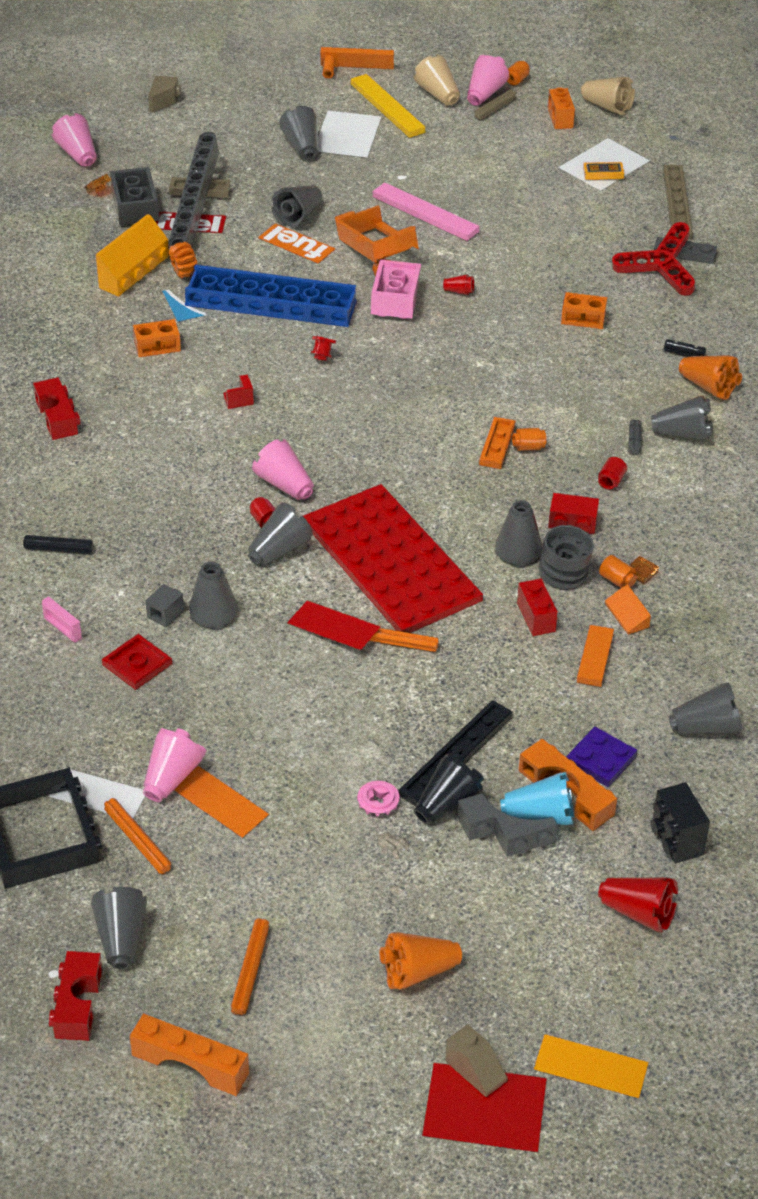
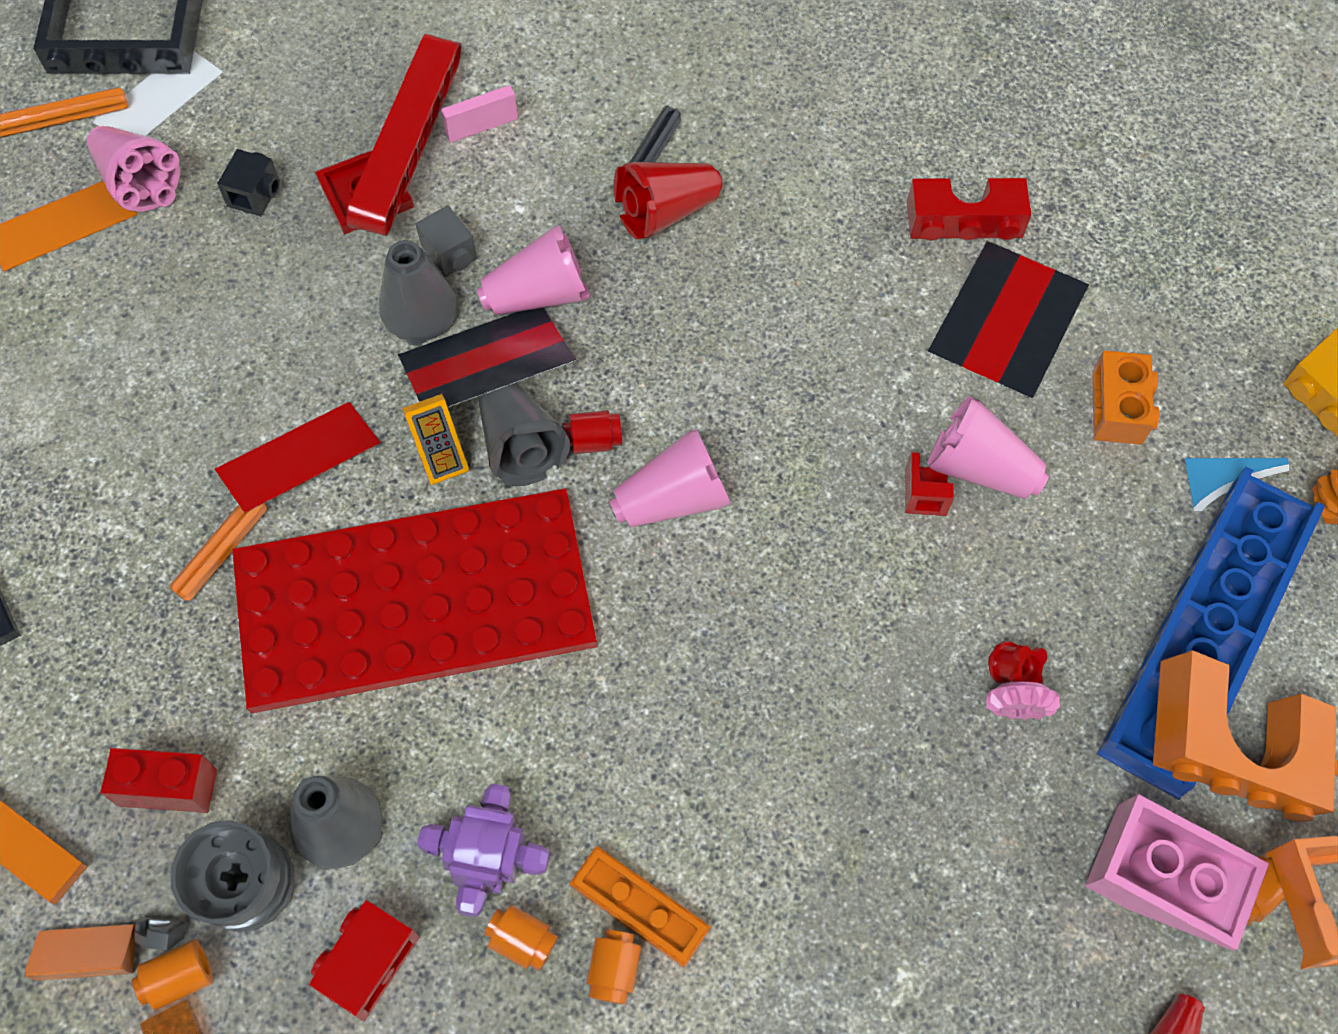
camera: 110 degrees right, 20 degrees up
none -> dark grey tile [134,917,185,951]
none -> black brick [217,149,280,217]
none -> red beam [347,33,462,236]
none -> black sticker [398,308,576,407]
none -> tile [402,394,470,485]
none -> medium lavender piece [417,784,550,918]
none -> bright pink cone [477,225,590,315]
none -> orange brick [484,904,559,971]
none -> red cone [613,162,723,239]
none -> black sticker [927,240,1089,399]
none -> bright pink cone [927,396,1049,499]
none -> bright pink gear [986,682,1060,721]
none -> orange arch [1153,651,1336,822]

